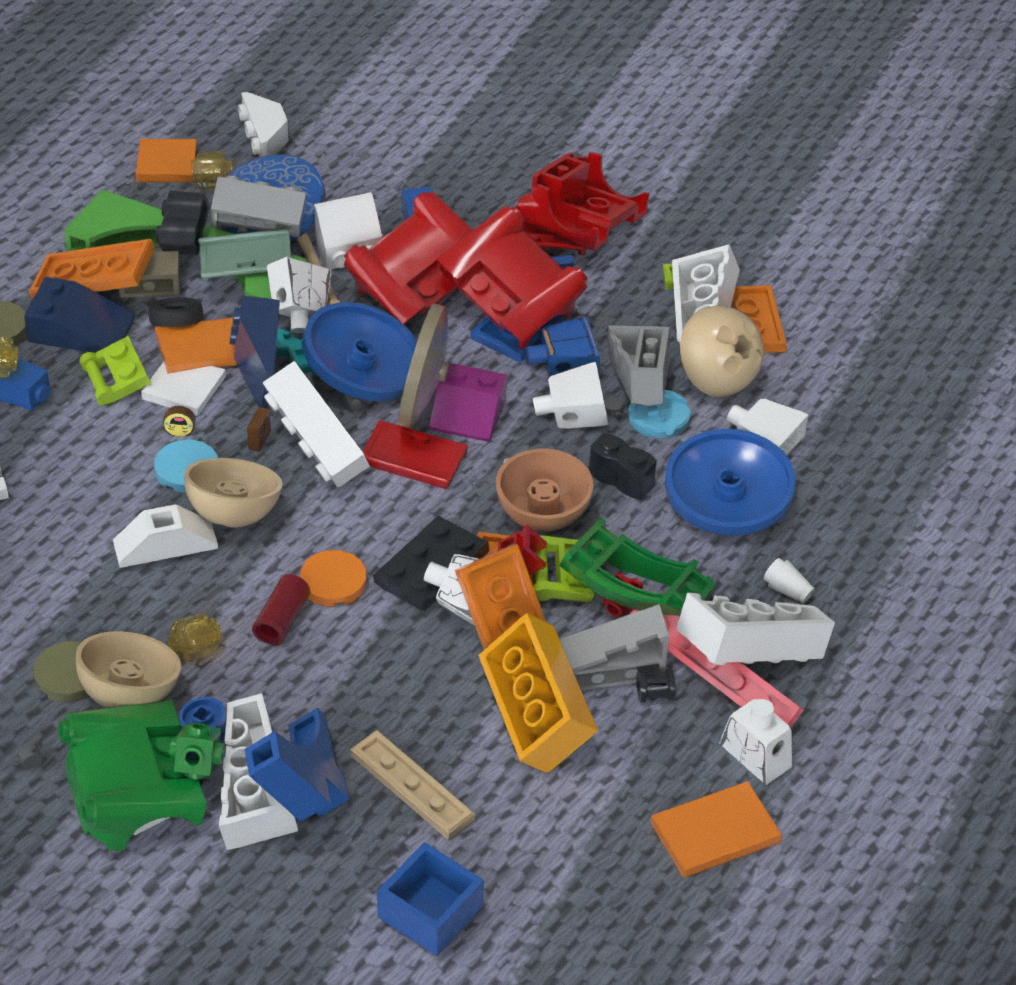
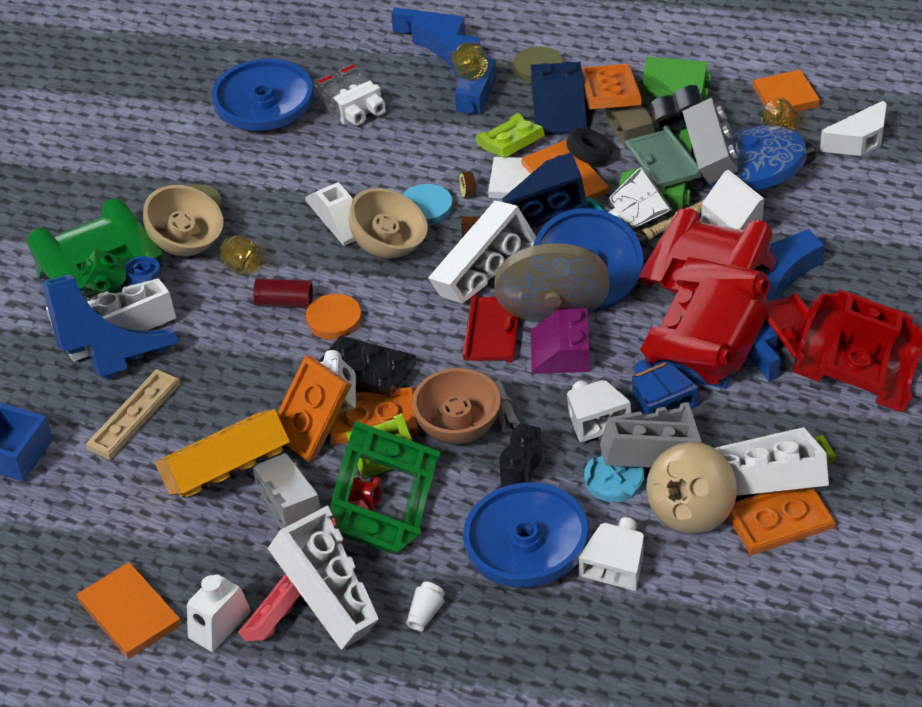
camera: 80 degrees right, 0 degrees up
red window [498,524,547,576] -> none
black bush [636,669,676,703] -> none

